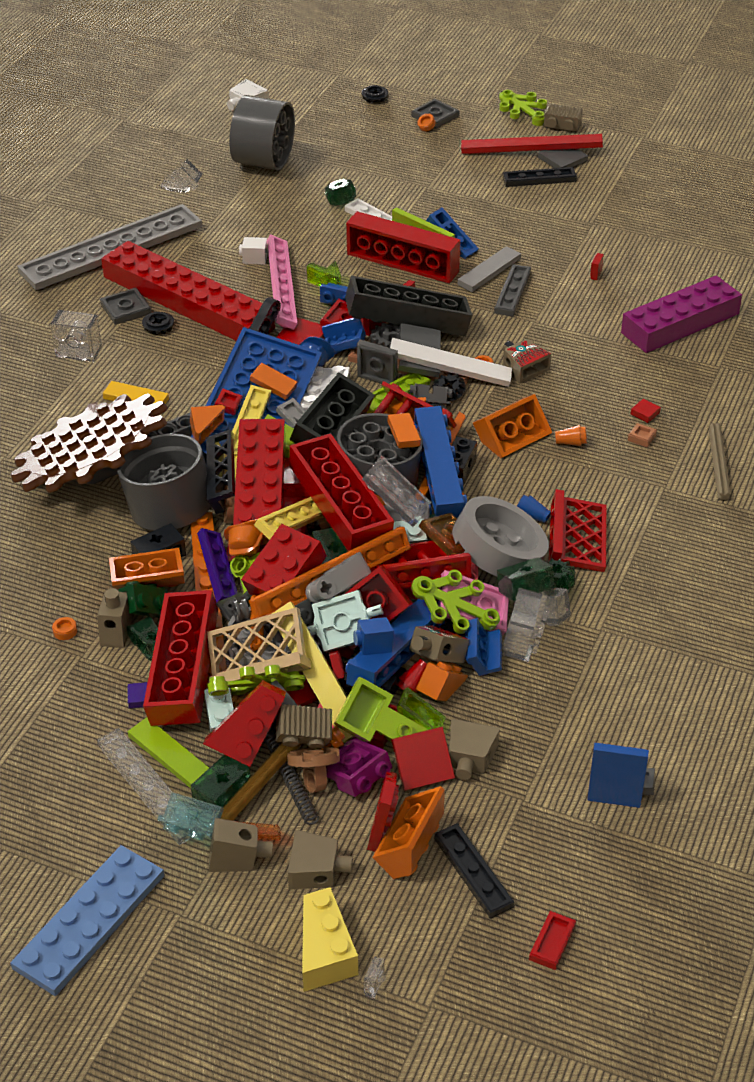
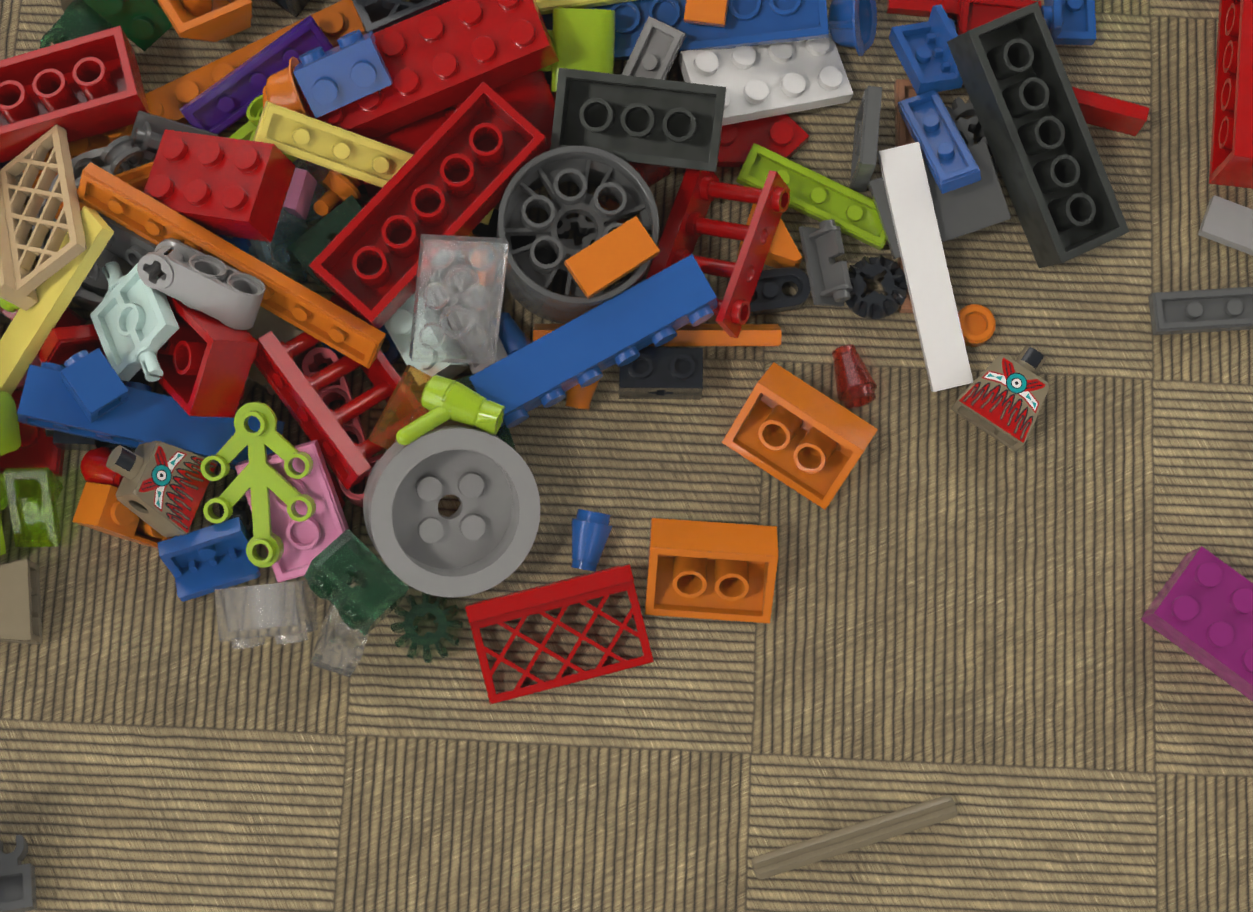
camera: 65 degrees right, 35 degrees up
orange cone [555,425,587,446] -> none
nougat tile [628,423,657,447] -> none
red tile [631,398,661,423] -> none
none -> blue bracket [293,29,393,118]
none -> lime piece [396,375,505,446]
none -> orange slope [645,518,778,623]
none -> clear red cone [832,344,877,409]
none -> blue tile [898,89,981,194]

